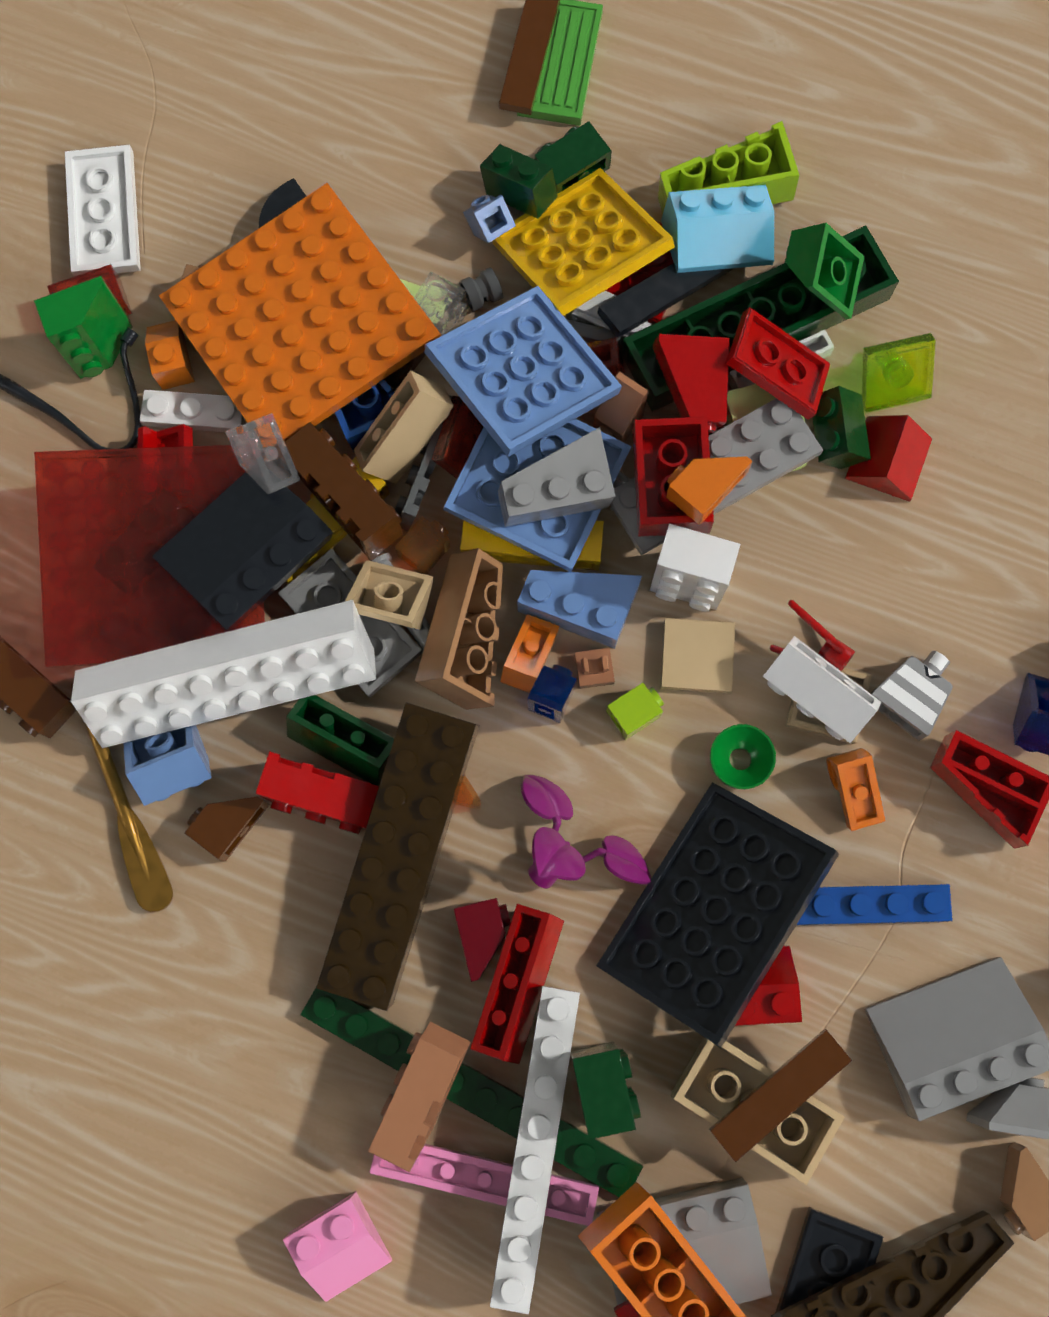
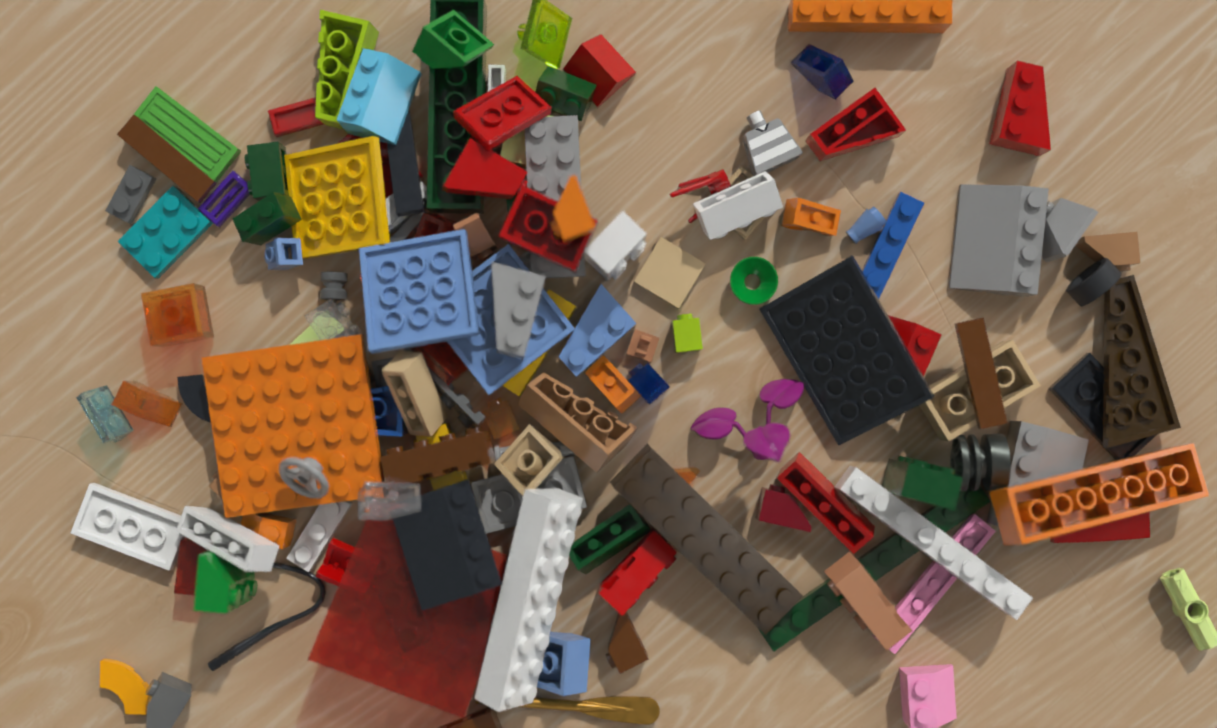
camera: 65 degrees left, 10 degrees up
none -> clear light blue bracket [76,385,134,444]
none -> dark grey plate [105,165,157,224]
none -> clear orange slope [111,381,183,427]
none -> teal plate [117,186,213,279]
none -> clear orange brick [141,283,214,347]
none -> white brick [176,506,280,572]
none -> dark purple tile [198,171,250,228]
none -> red tile [268,97,324,137]
none -> light grey piece [279,457,329,498]
none -> medium blue cone [846,206,887,244]
none -> pearl dark grey wheel [950,434,1011,491]
none -> black tyre [1066,258,1122,307]

